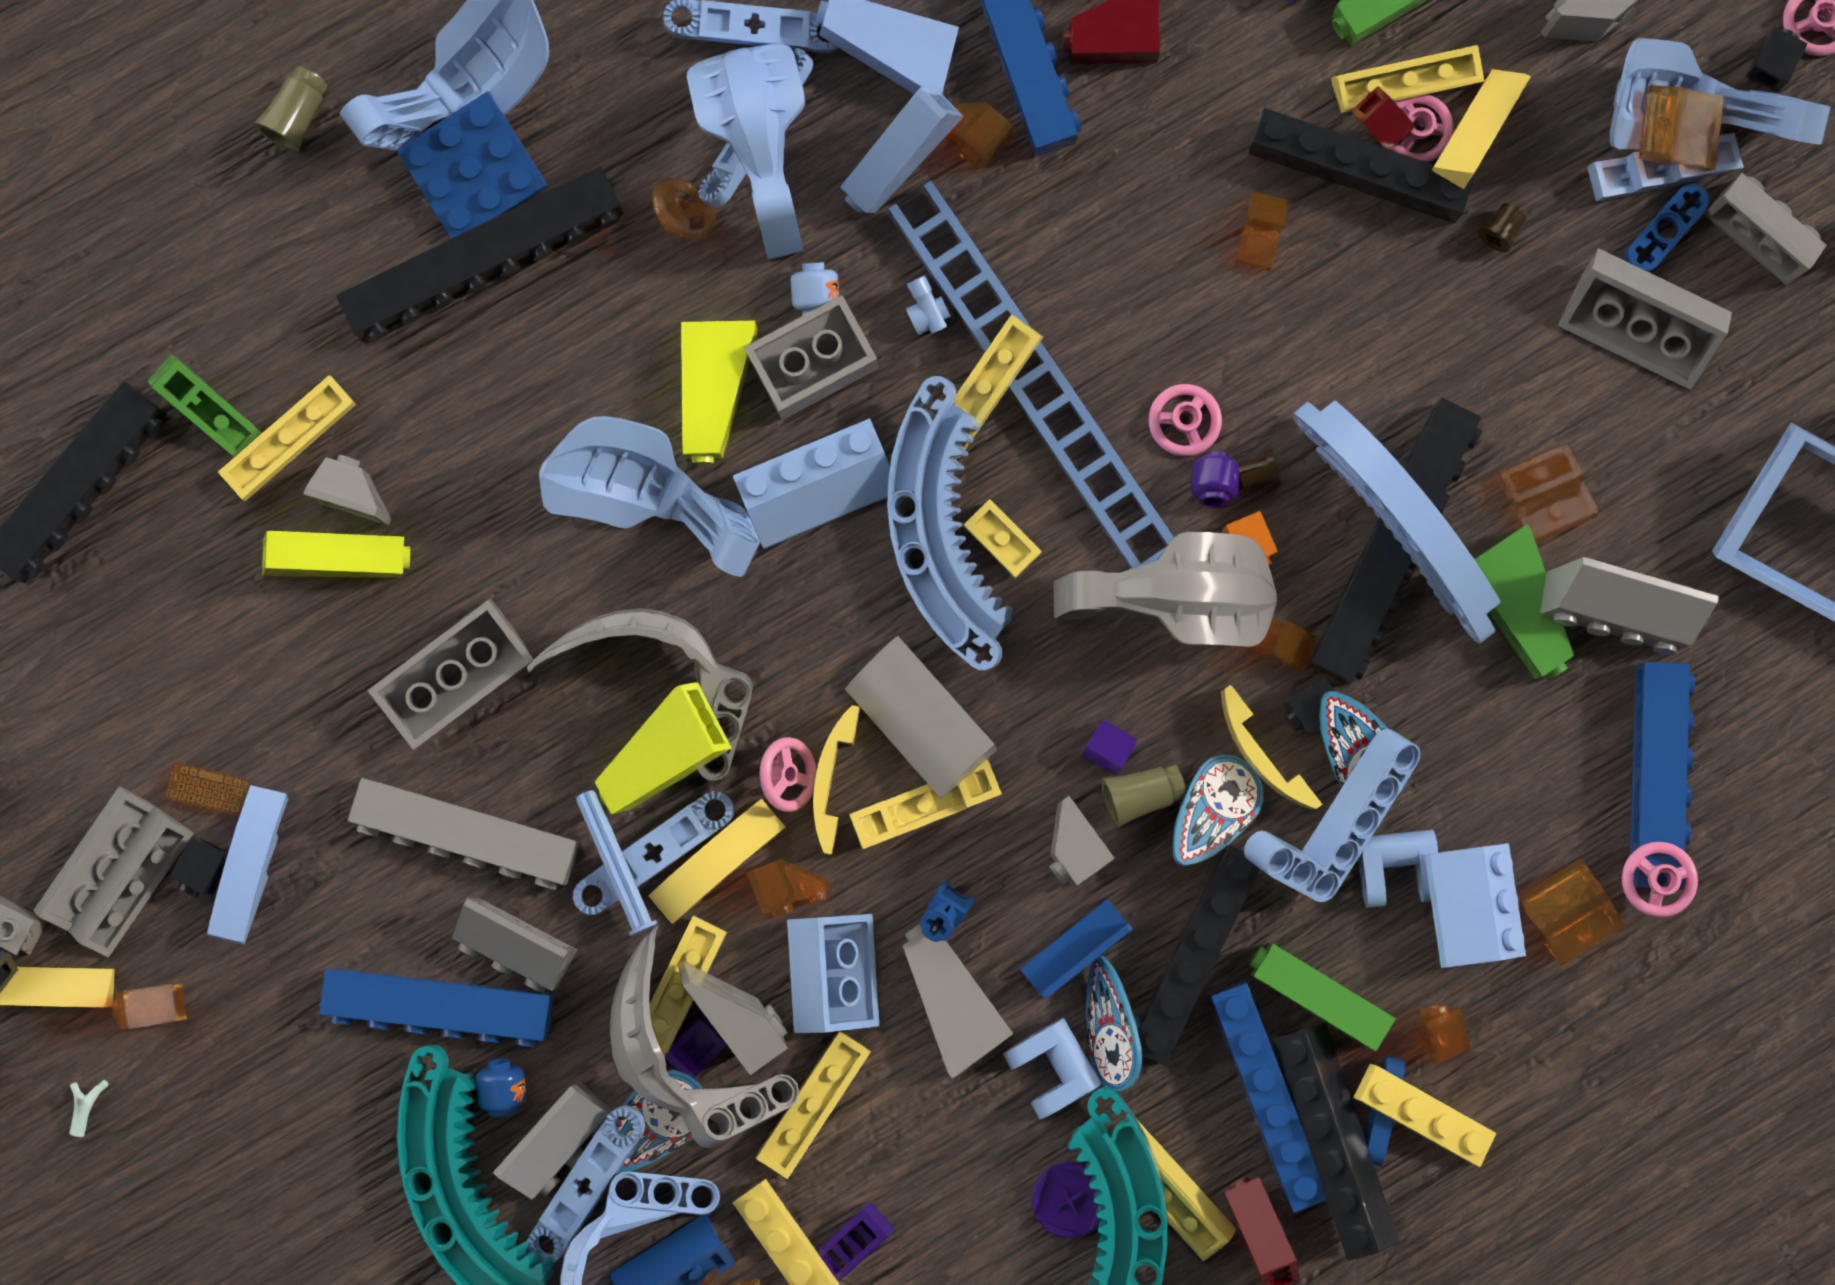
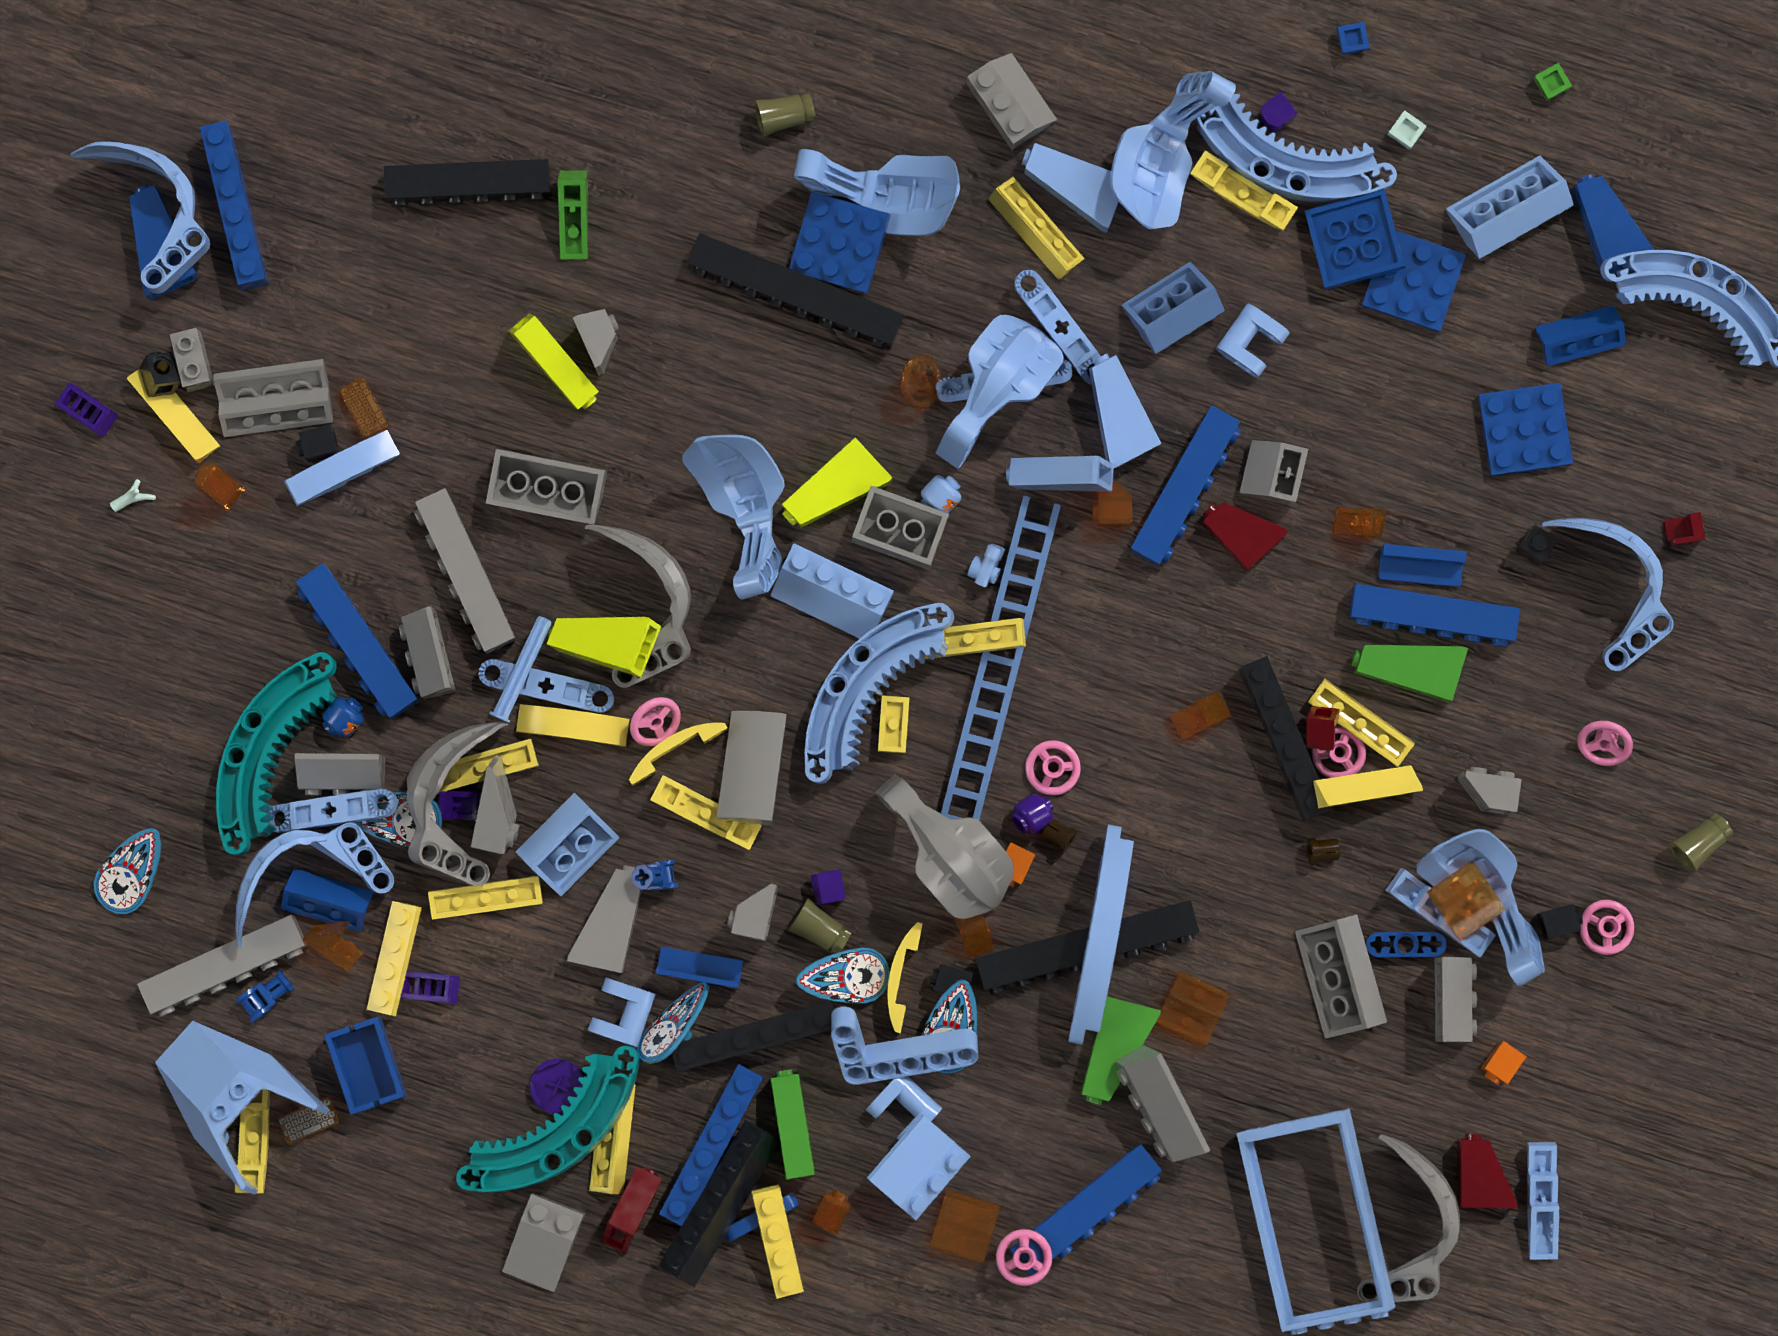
camera: 40 degrees right, 0 degrees up
light yellow plate [218,375,356,501] -> none
clear orange slope [746,859,834,919] -> none

